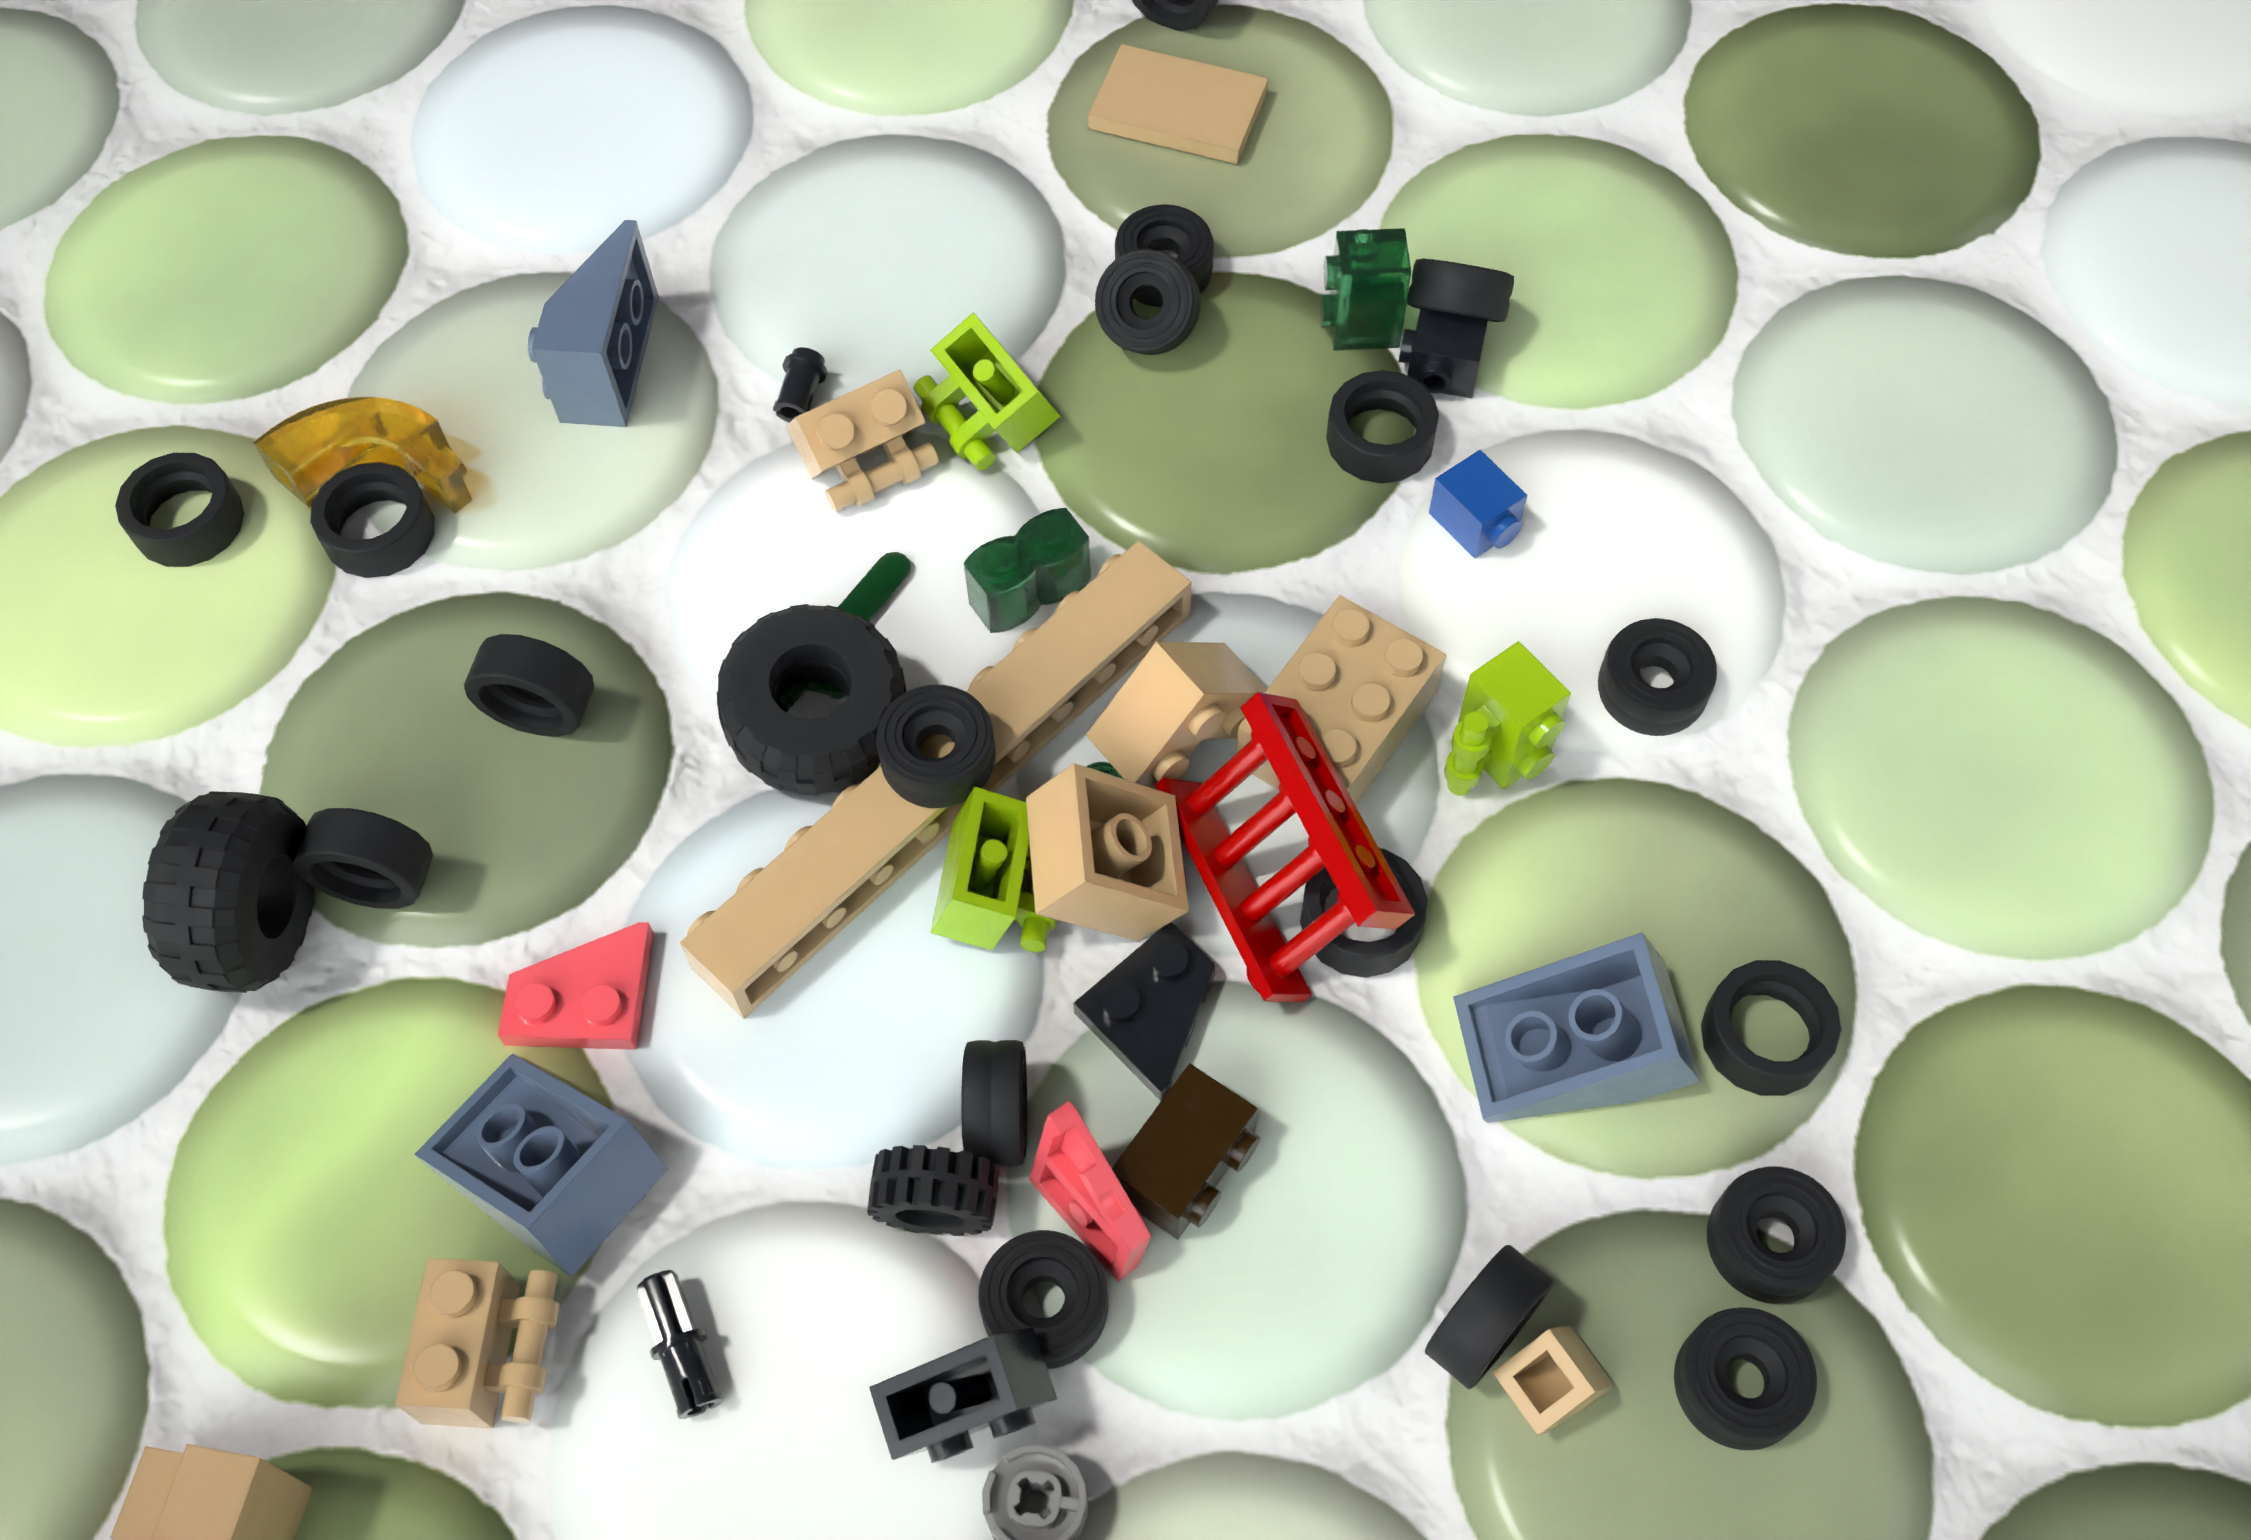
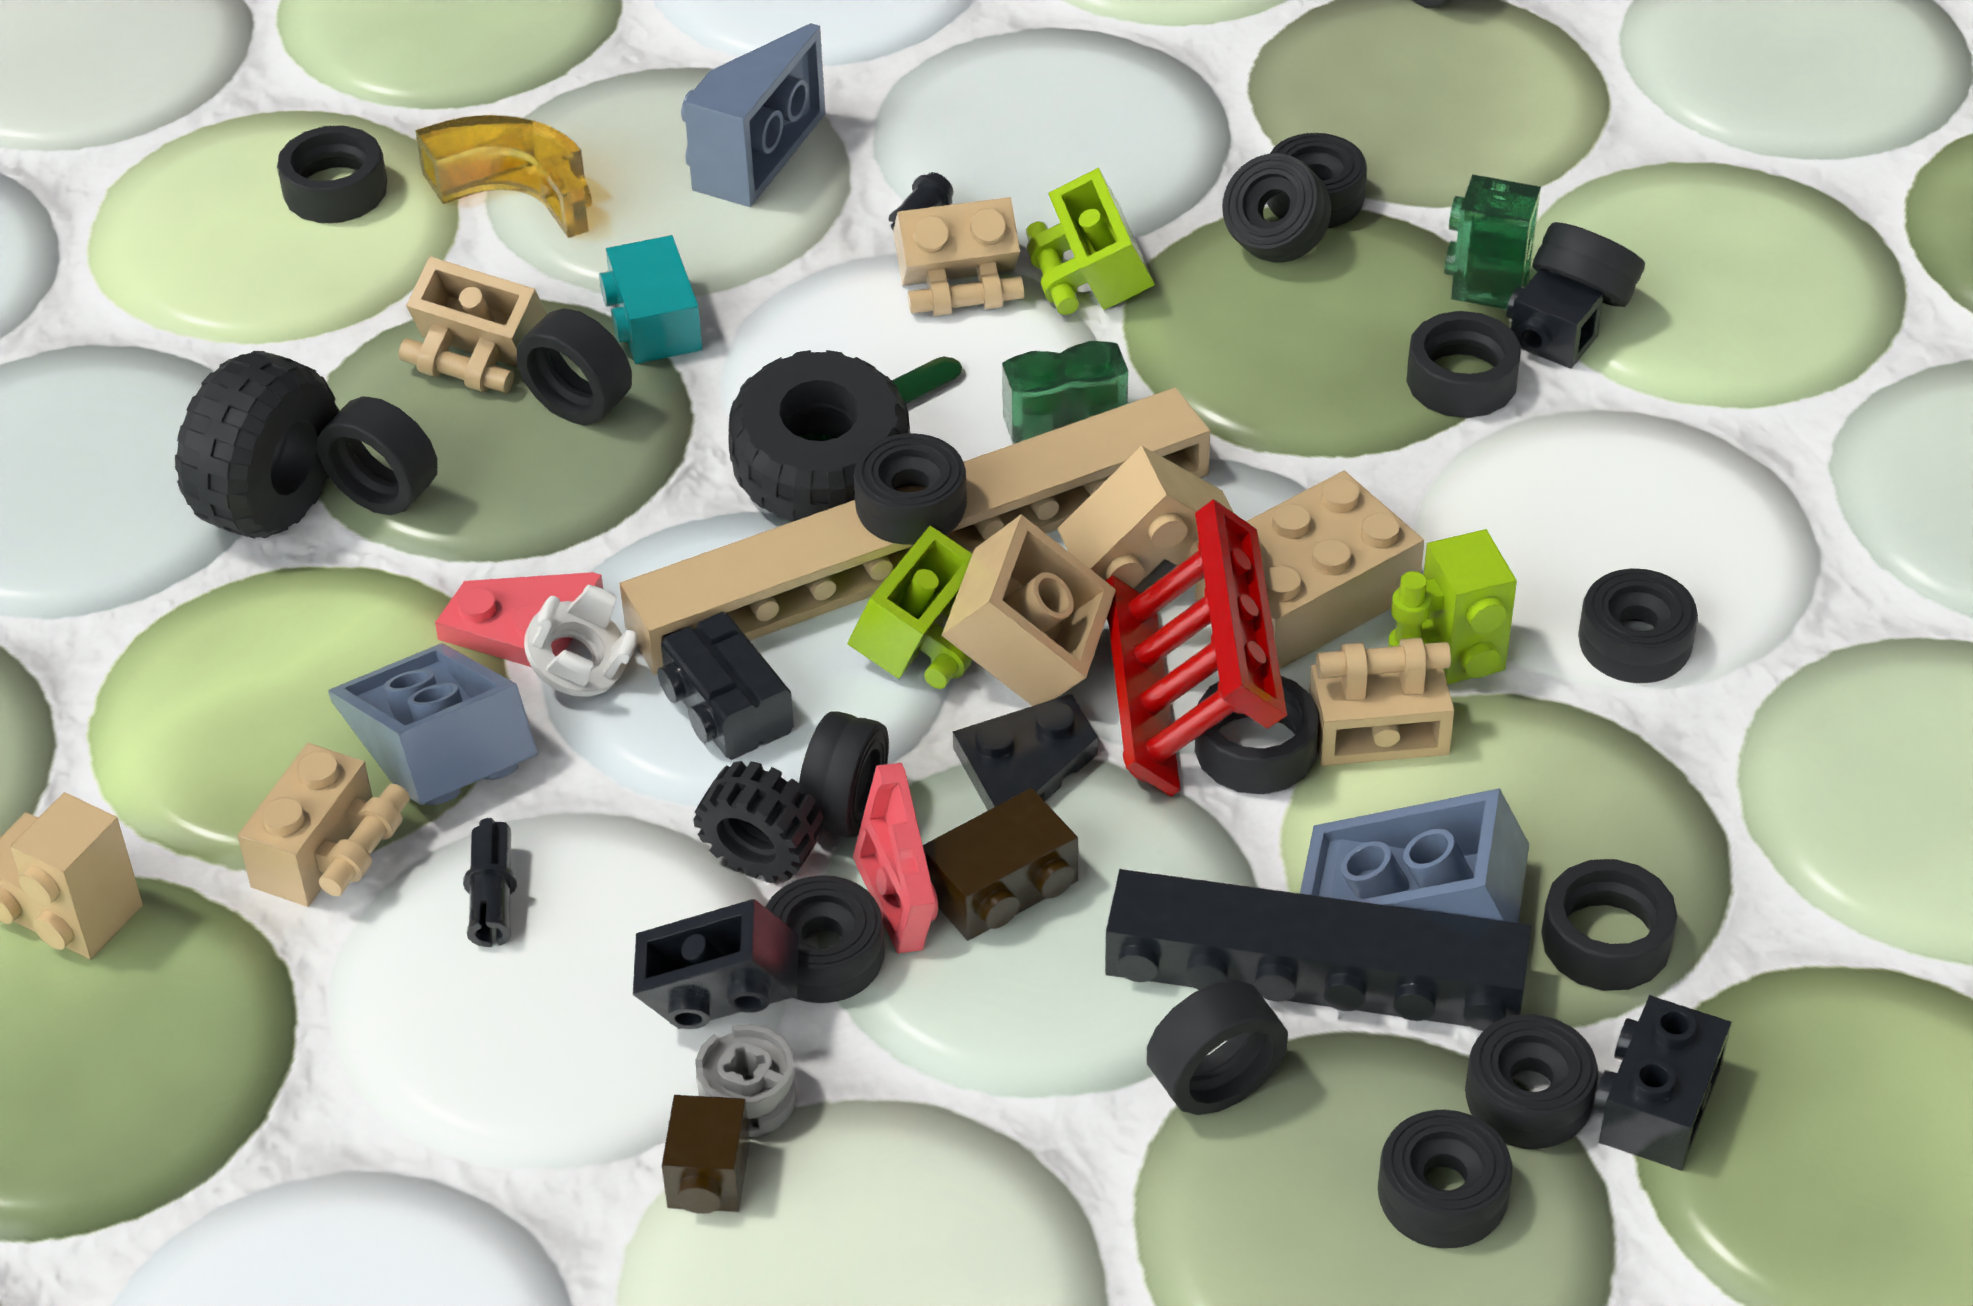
camera: 20 degrees right, 15 degrees down
black tyre [310,462,435,578] -> none
tan tile [1088,44,1268,164] -> none
blue brick [1429,450,1528,559] -> none
tan brick [1492,1325,1615,1436] -> none
none -> tan brick [398,256,547,393]
none -> white piece [524,585,637,697]
none -> teal brick [599,235,703,364]
none -> black brick [657,611,794,760]
none -> black brick [1105,869,1531,1031]
none -> tan brick [1309,637,1454,766]
none -> black brick [1593,995,1732,1171]

